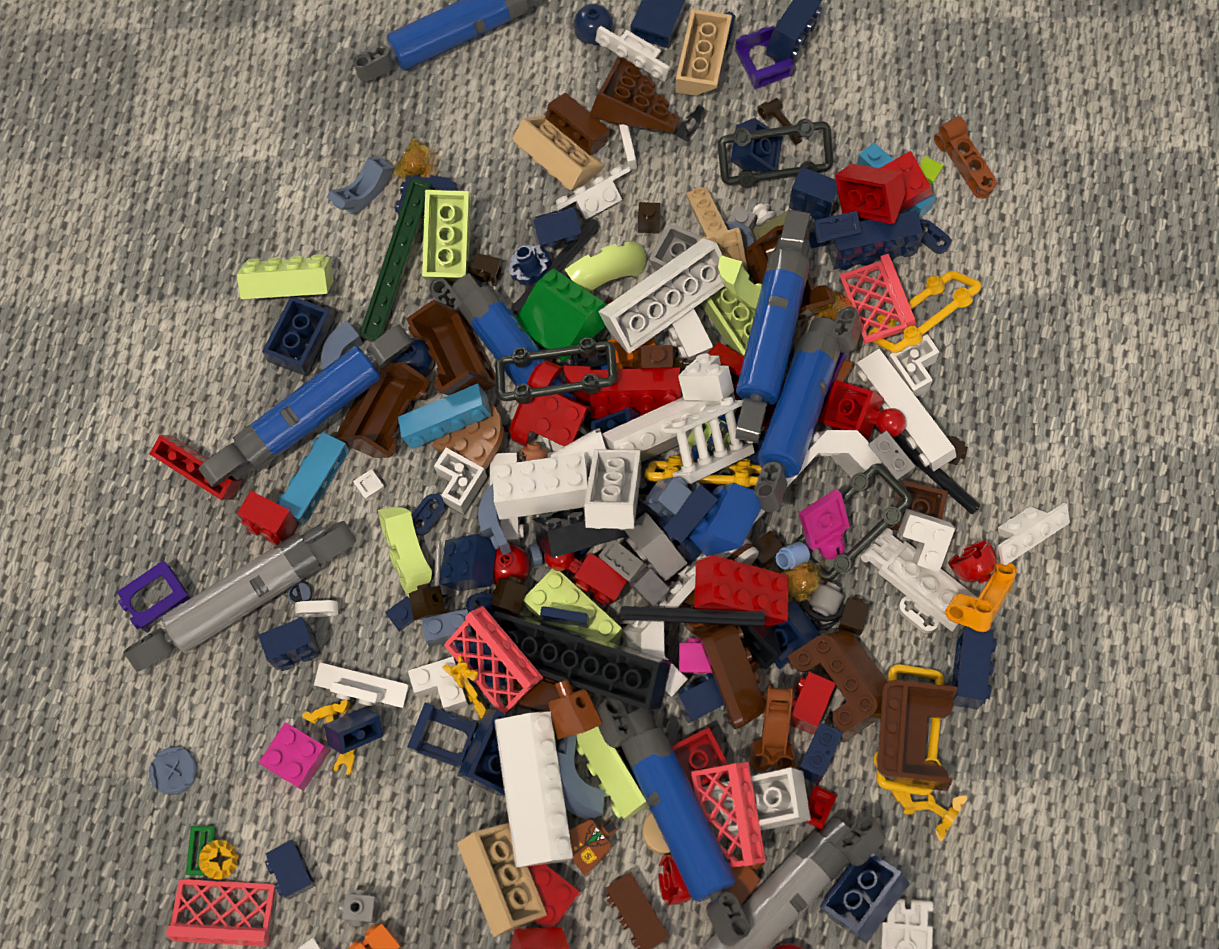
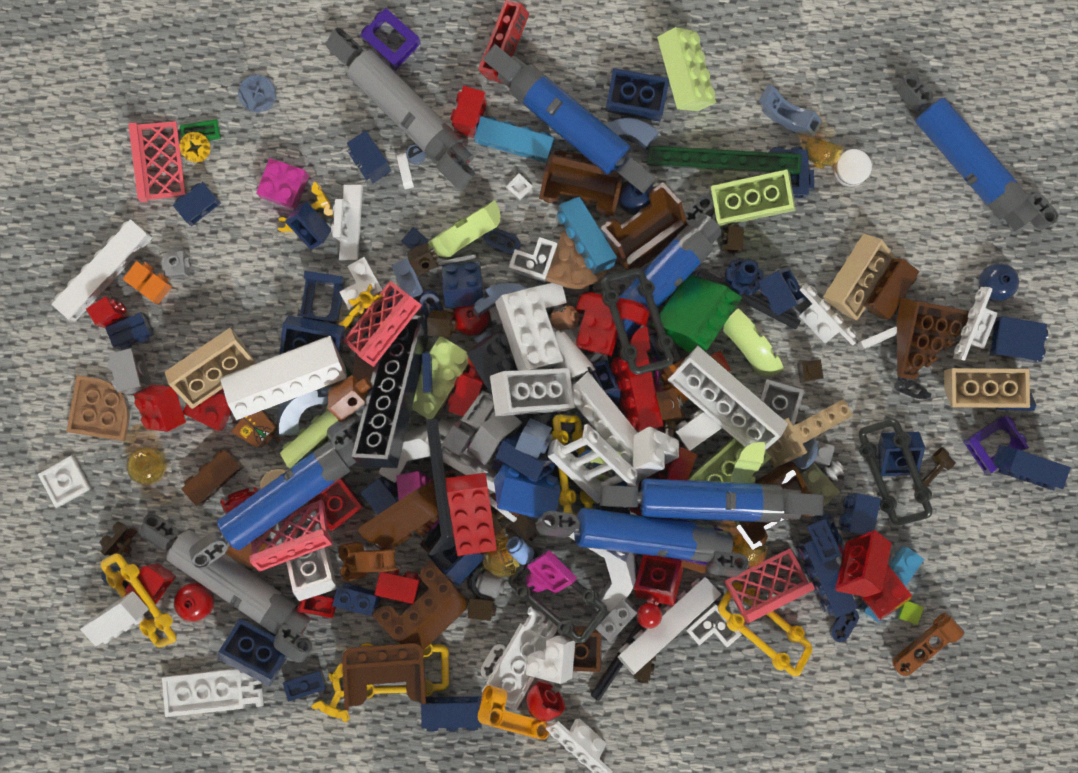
camera: 70 degrees right, 15 degrees up
none -> dark blue plate [283,670,327,702]
none -> white head [833,149,872,187]

